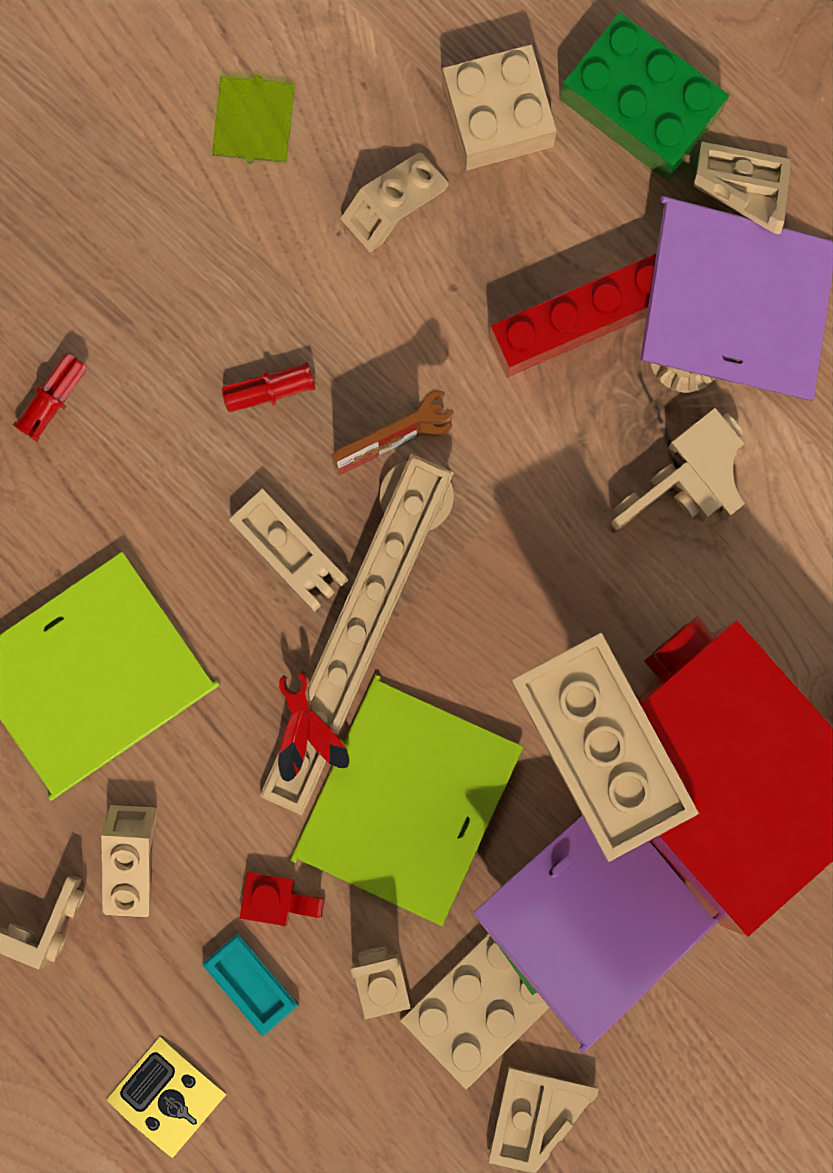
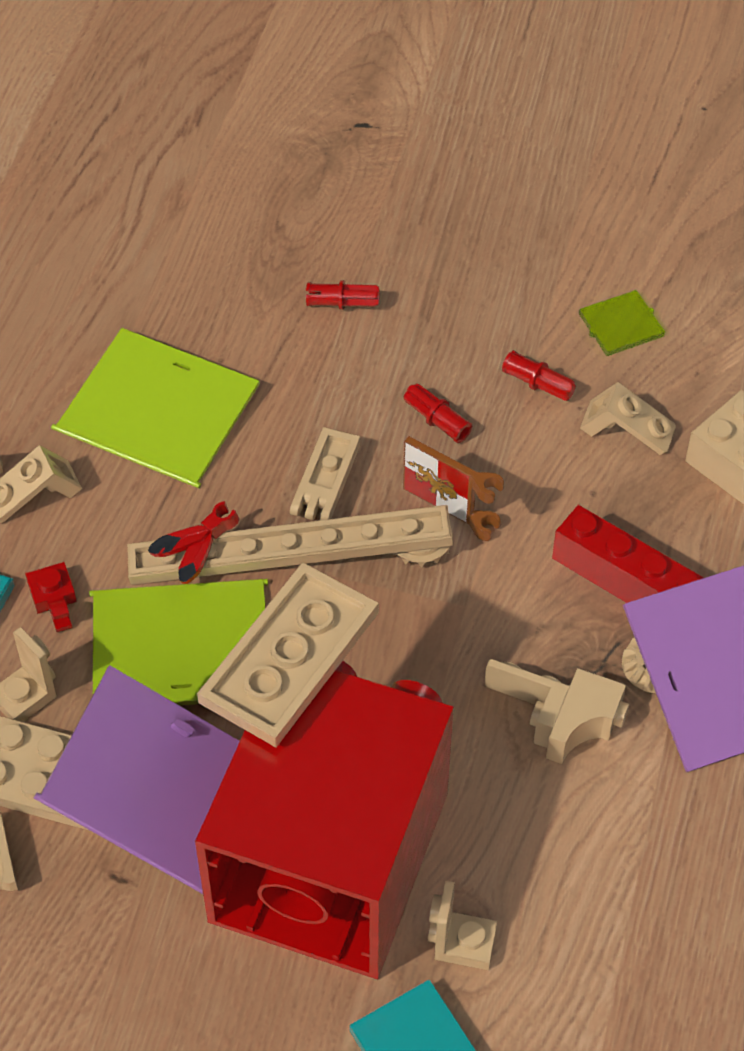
camera: 60 degrees right, 30 degrees down
none -> red axle [502,350,576,401]

